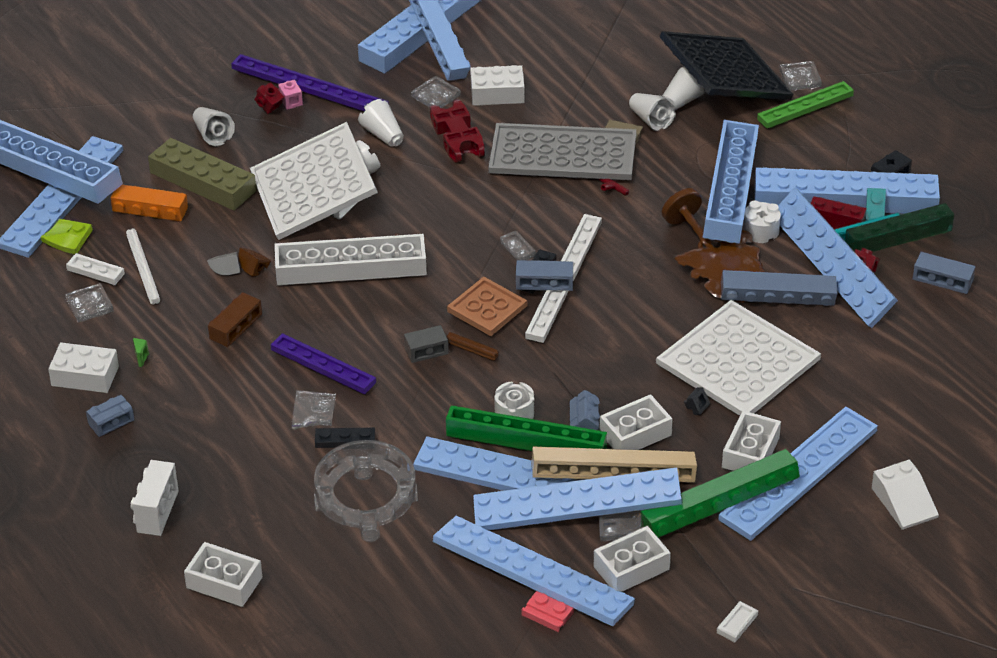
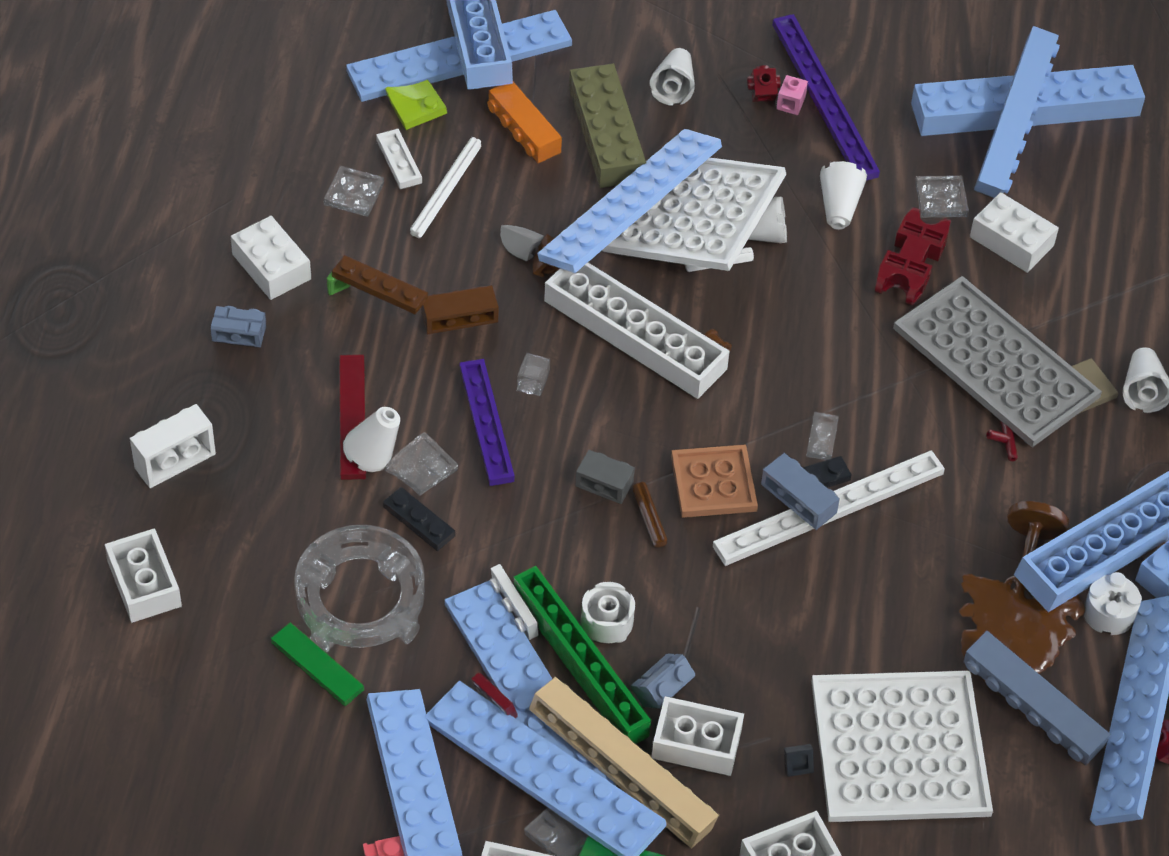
camera: 40 degrees right, 10 degrees up
none -> green tile [271,622,364,706]
none -> reddish brown plate [332,255,428,315]
none -> dark red tile [340,355,366,480]
none -> white cone [343,407,400,472]
none -> dark red tile [471,673,518,718]
none -> white plate [489,564,538,640]
none -> clear brick [517,353,550,396]
none -> light blue plate [537,129,722,273]

